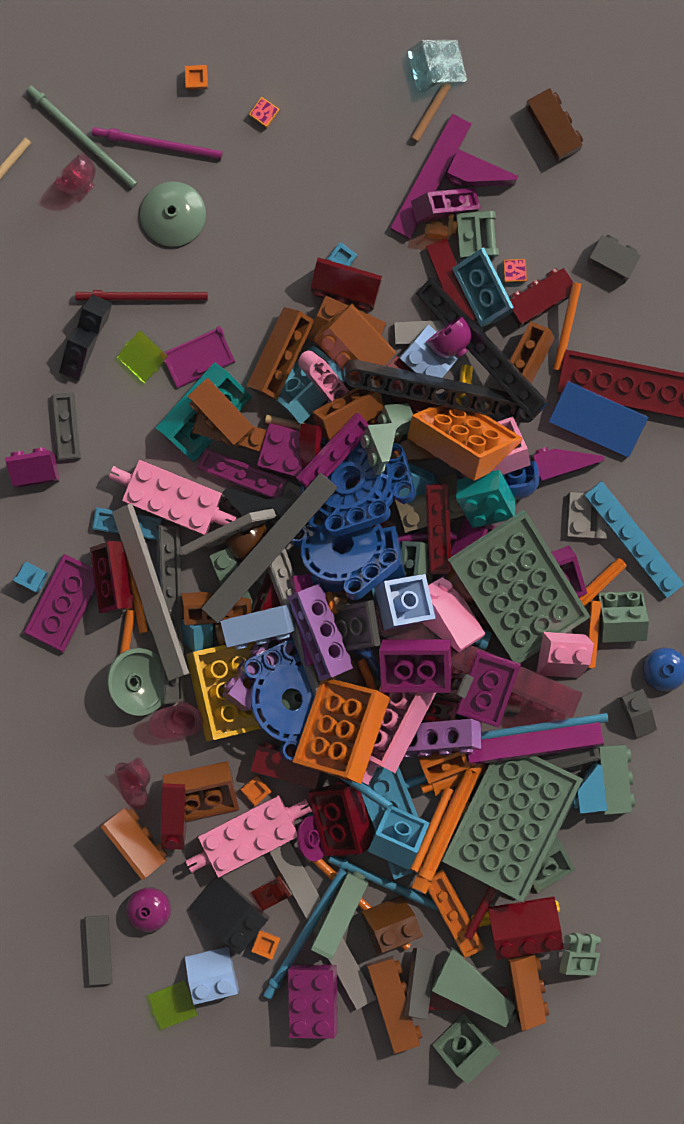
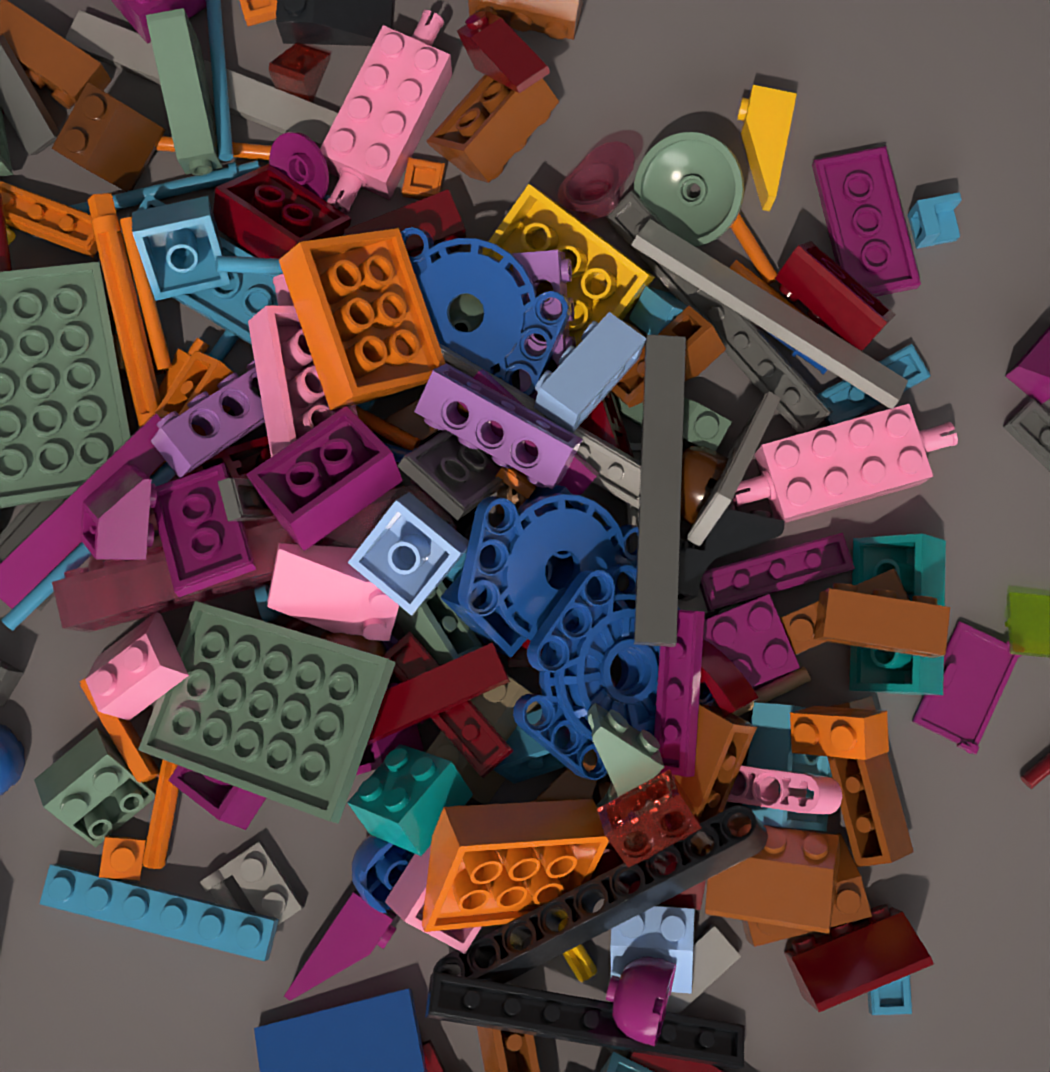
camera: 145 degrees right, 5 degrees down
clear pink piece [115,758,151,809] -> none
none -> magenta slope [81,464,157,560]
none -> orange plate [99,835,146,881]
none -> dark red tile [366,642,510,746]
none -> clear red brick [597,769,702,868]
none -> yellow slope [737,85,797,211]
none -> orange brick [790,706,889,760]

